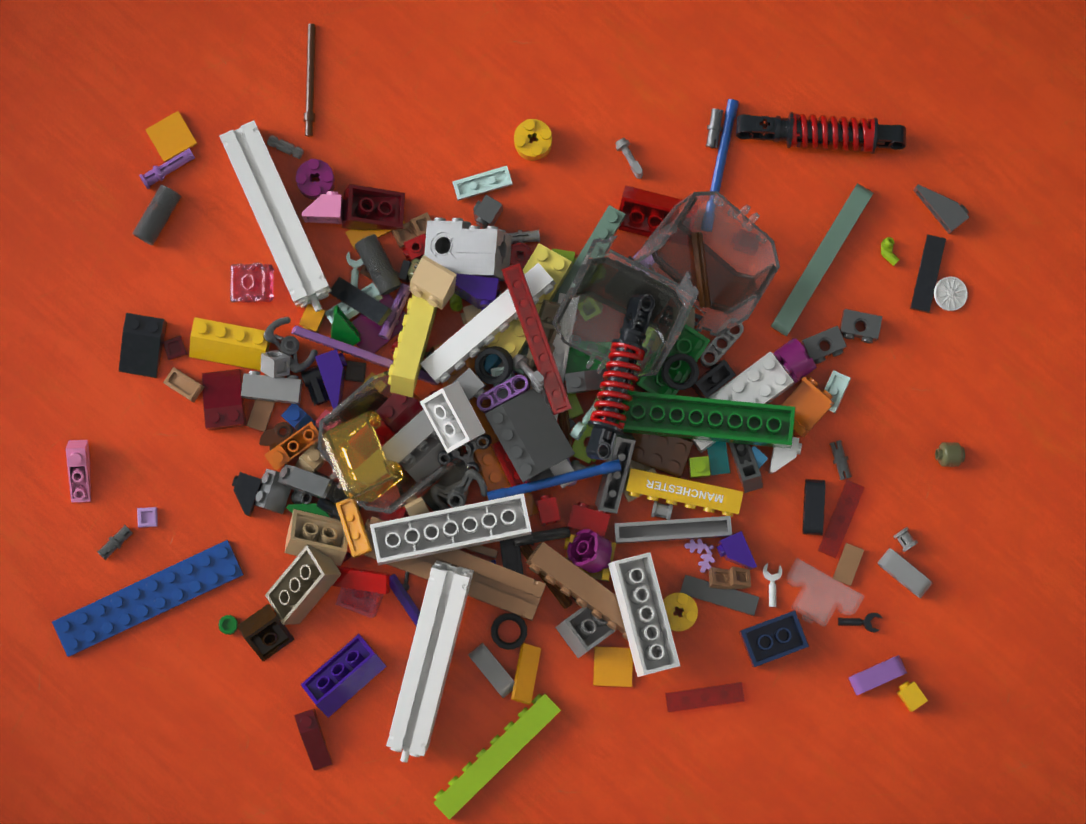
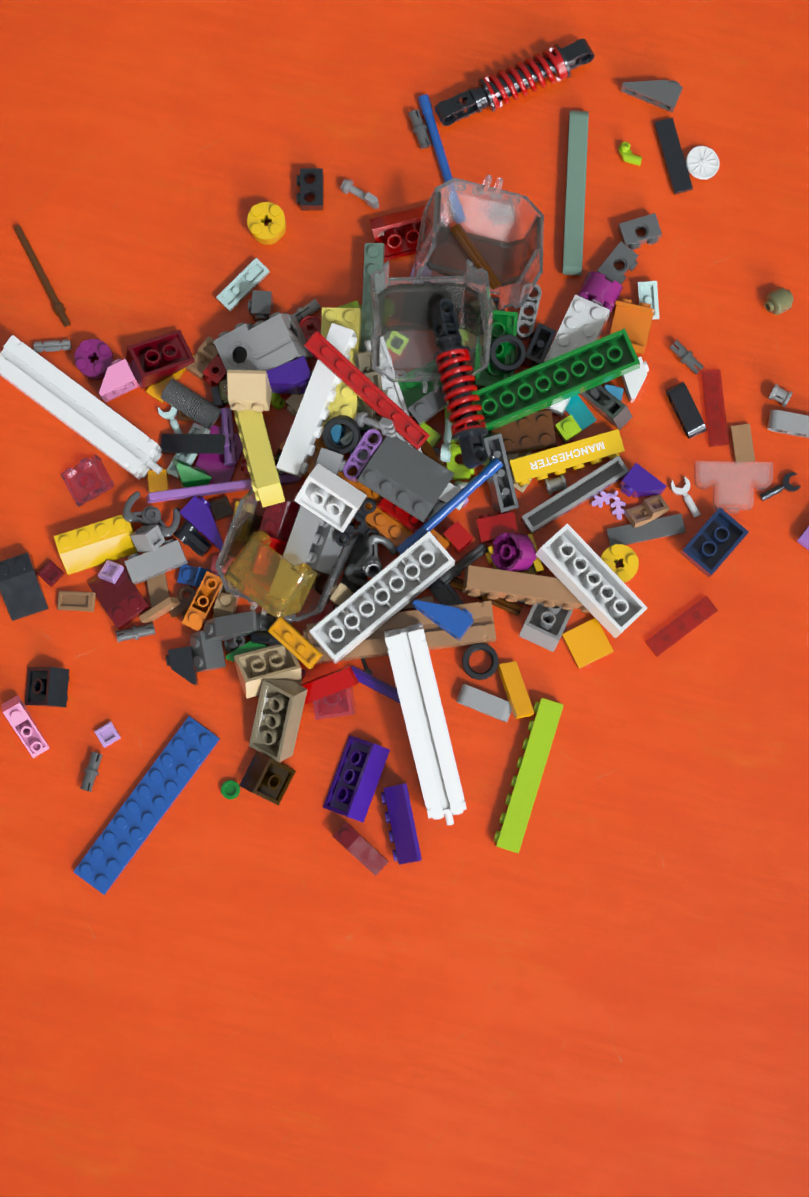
camera: 25 degrees left, 0 degrees up
none -> black slope [25,667,69,707]
none -> lavender tile [98,560,125,584]
none -> dark grey pin [115,622,156,643]
none -> medium nougat tile [139,597,181,623]
none -> black brick [297,168,324,210]
none -> dark purple slope [381,783,422,865]
none -> blue slope [412,600,474,641]

